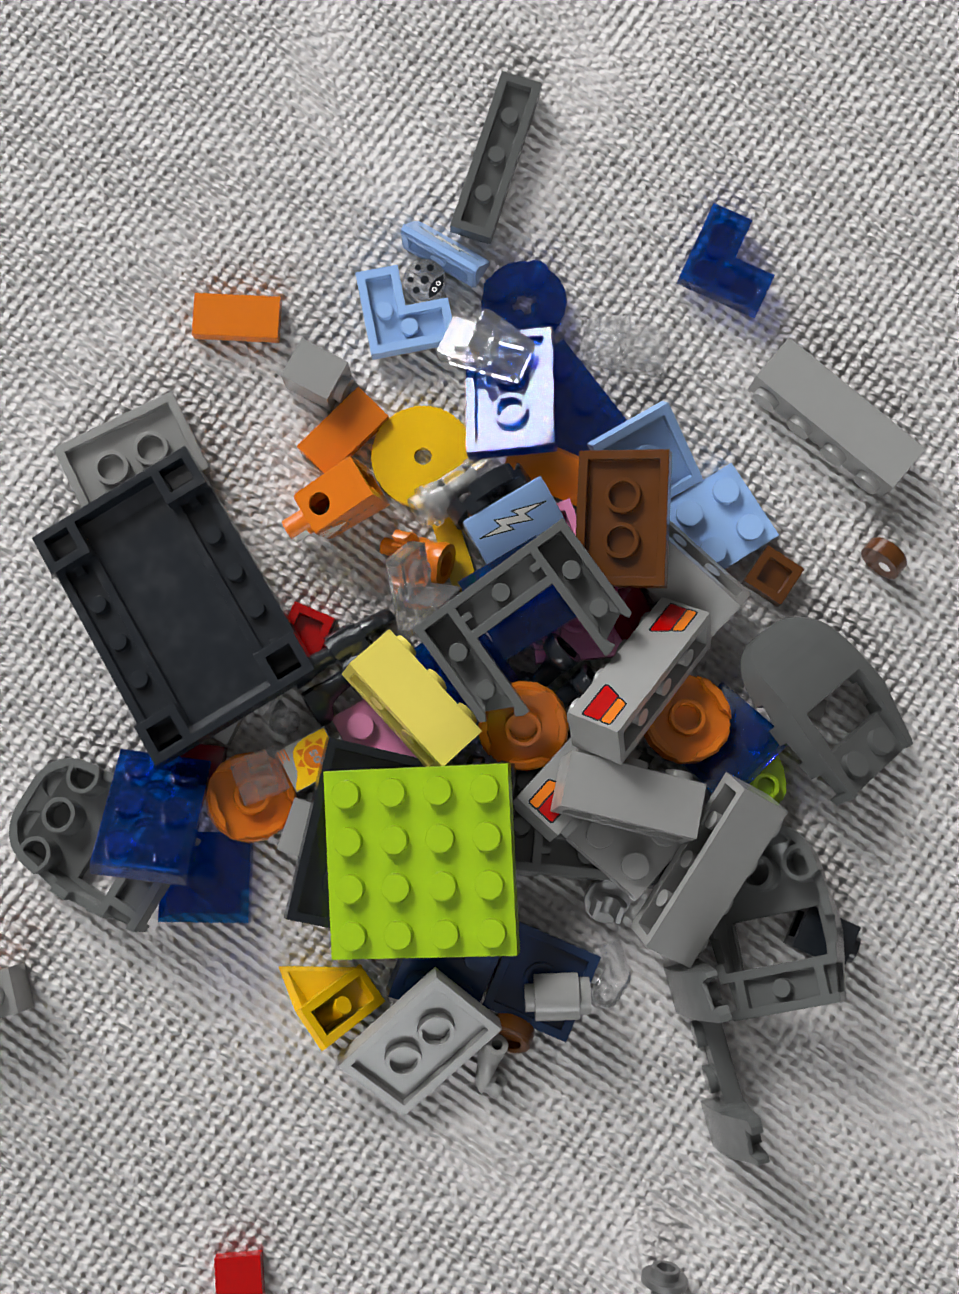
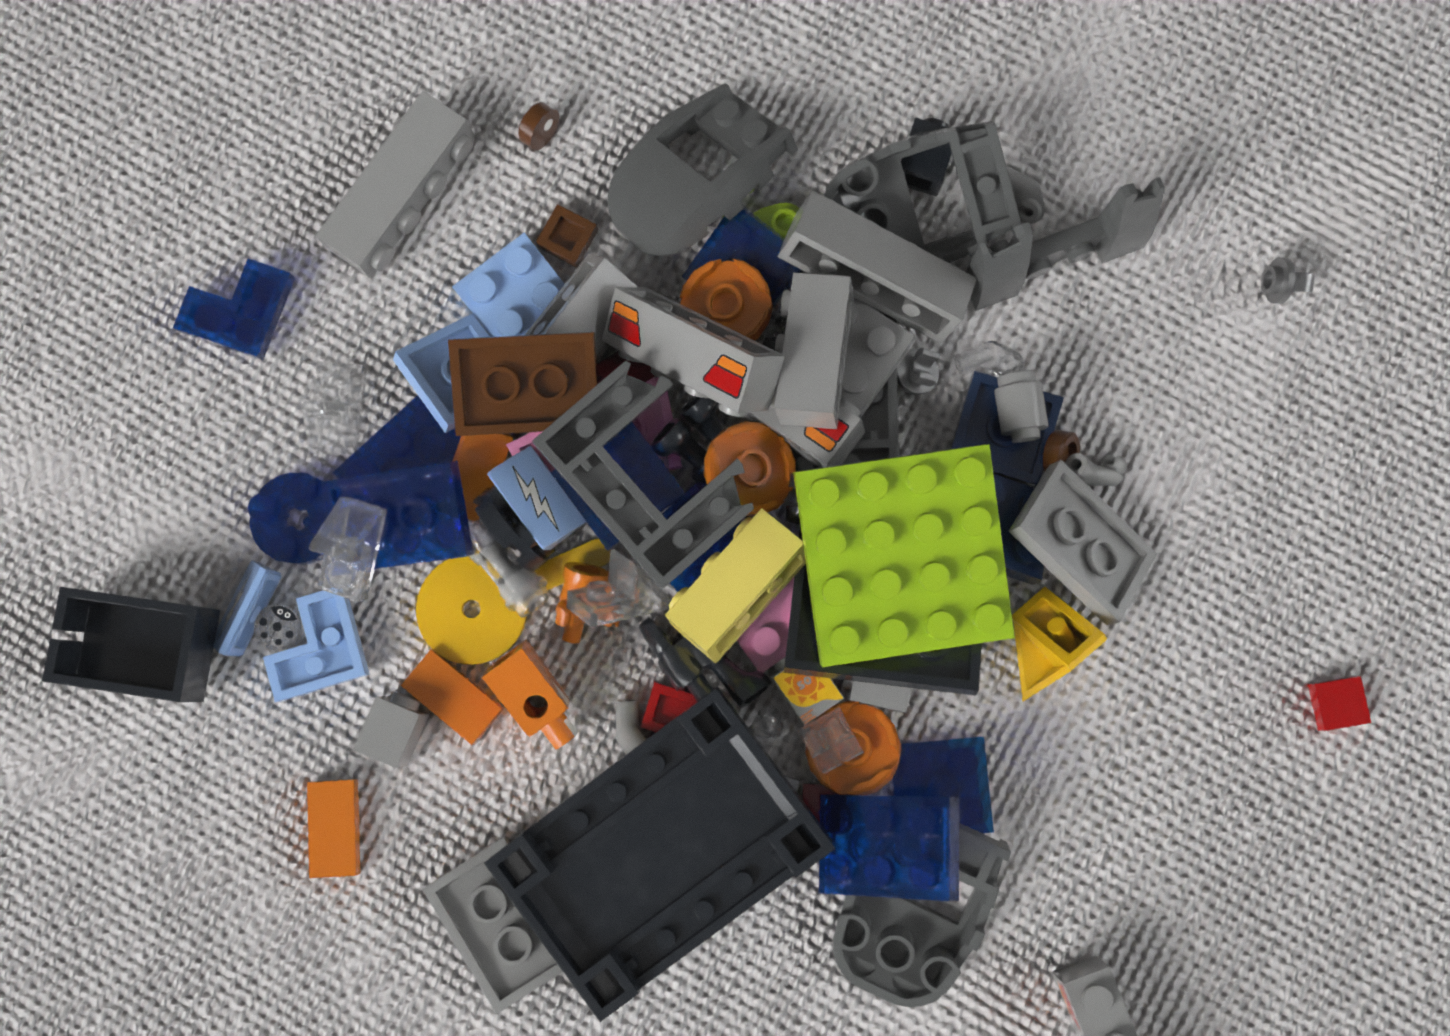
camera: 85 degrees left, 0 degrees up
dark grey plate [450,71,542,245] -> none
none -> black piece [42,587,220,702]
none -> light grey arm [616,701,649,754]
none -> light grey arm [1006,166,1045,224]

